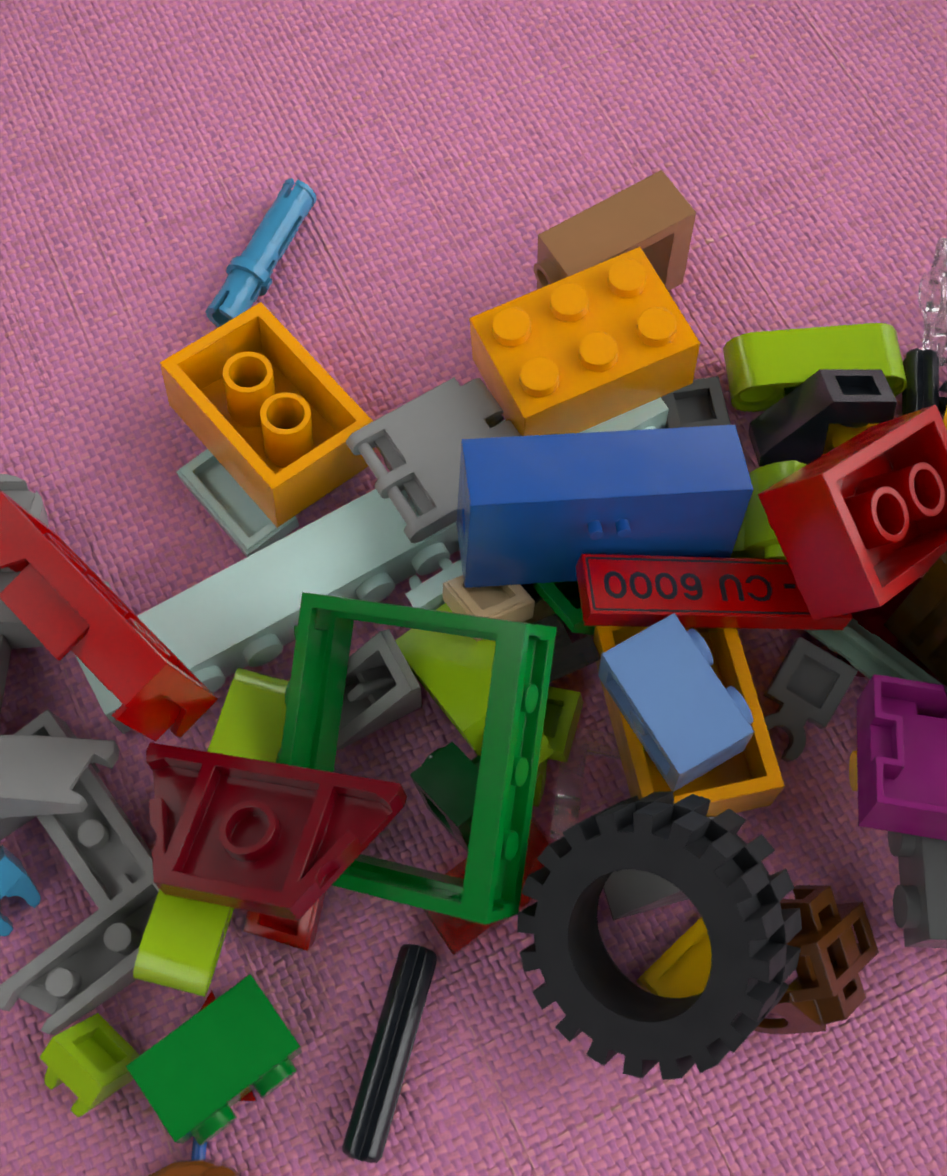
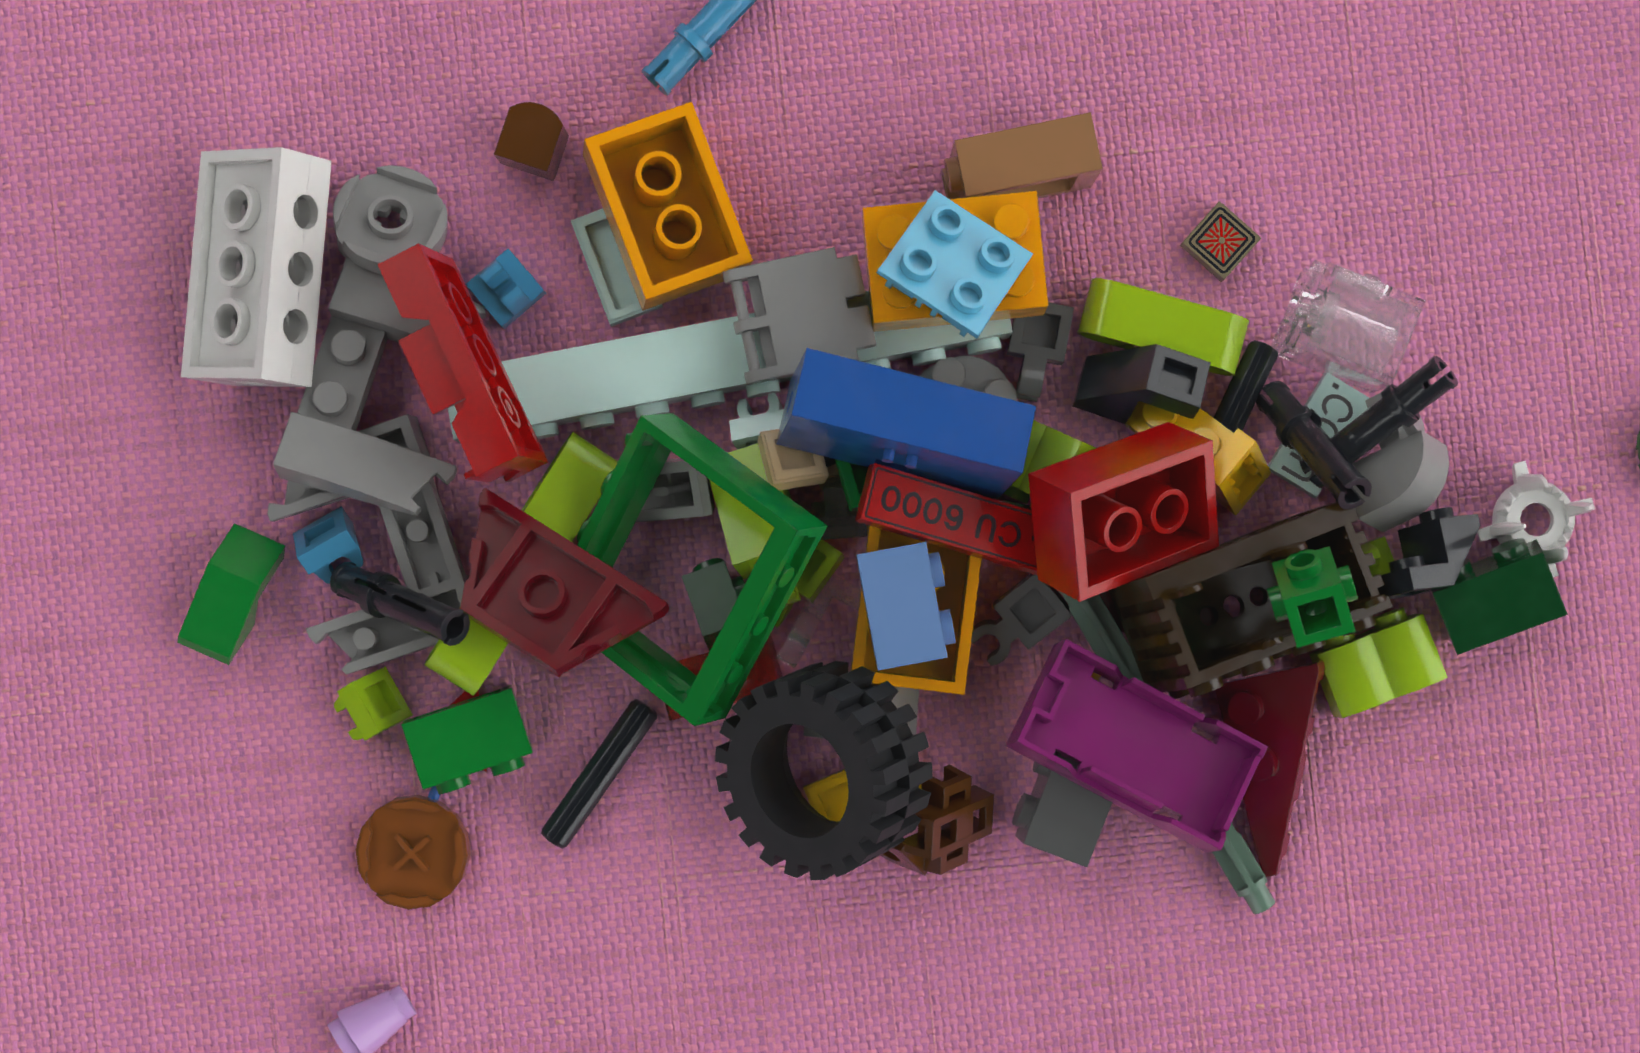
camera: 15 degrees right, 20 degrees up
none -> black pin [330,562,470,646]
none -> dark azure tile [465,249,547,329]
none -> reddish brown piece [494,102,569,181]
none -> medium azure hinge [876,190,1033,339]
none -> tile [1180,201,1261,282]

